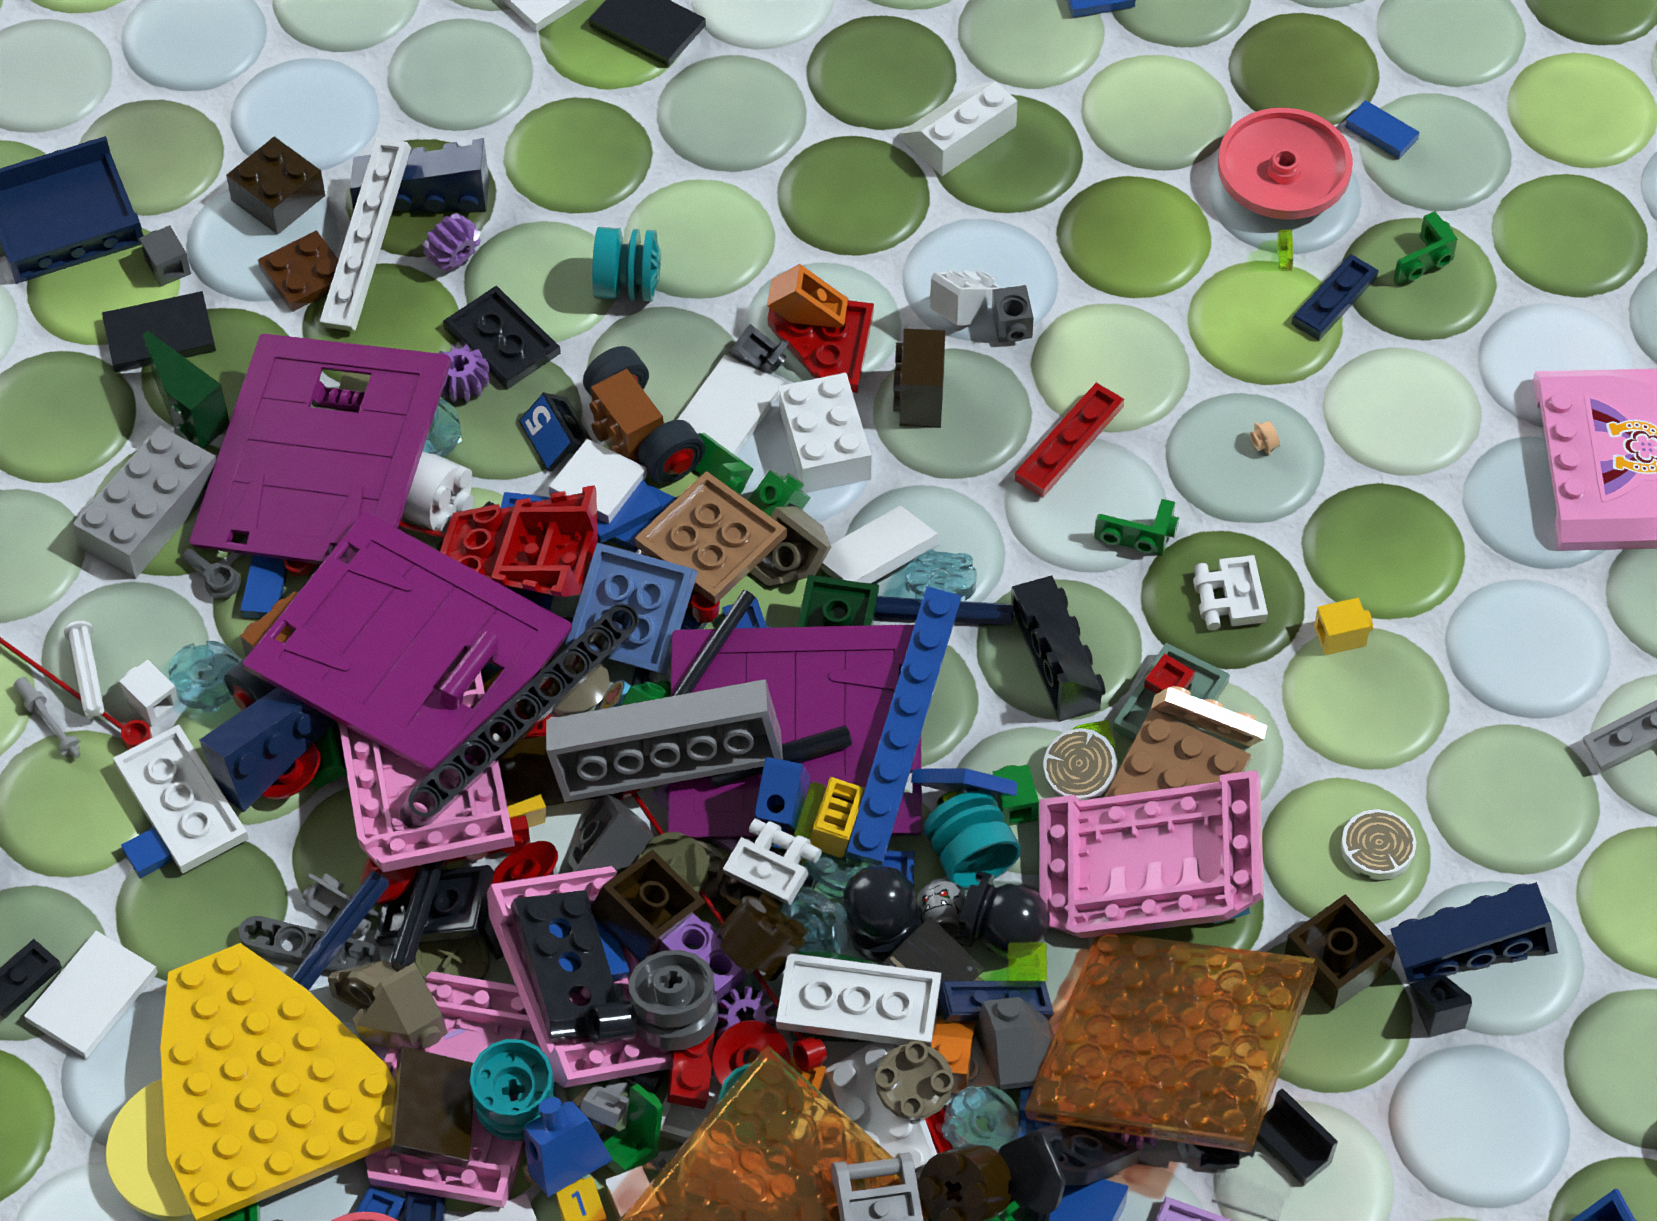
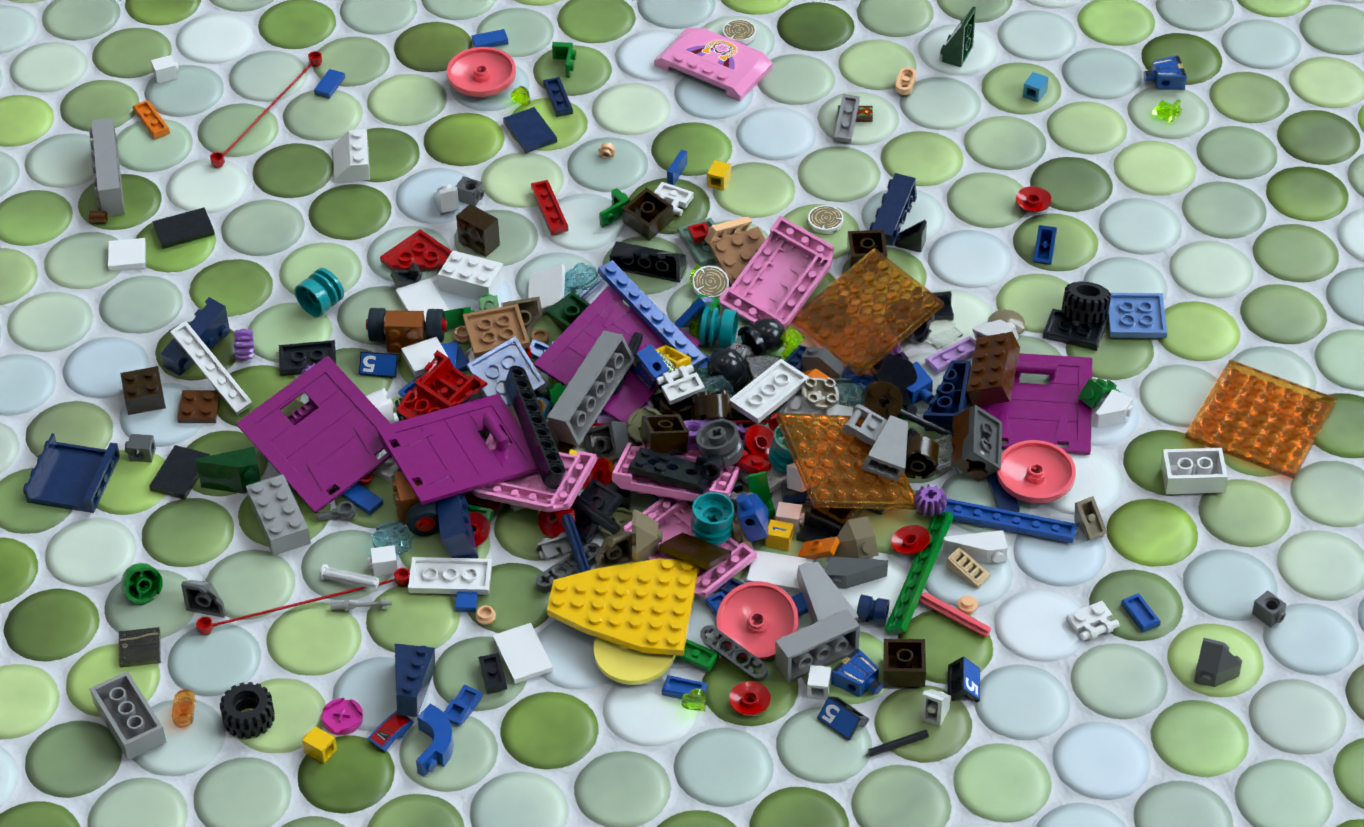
camera: 55 degrees left, 10 degrees down
black bar [672,590,755,696] -> none
orange slope [767,264,848,328] -> none
none -> light nougat plate [475,605,496,625]
none -> dark blue tile [503,107,557,153]
none -> medium nougat tile [530,329,549,344]
none -> dark brown brick [622,187,674,241]
none -> blue tile [667,150,688,186]

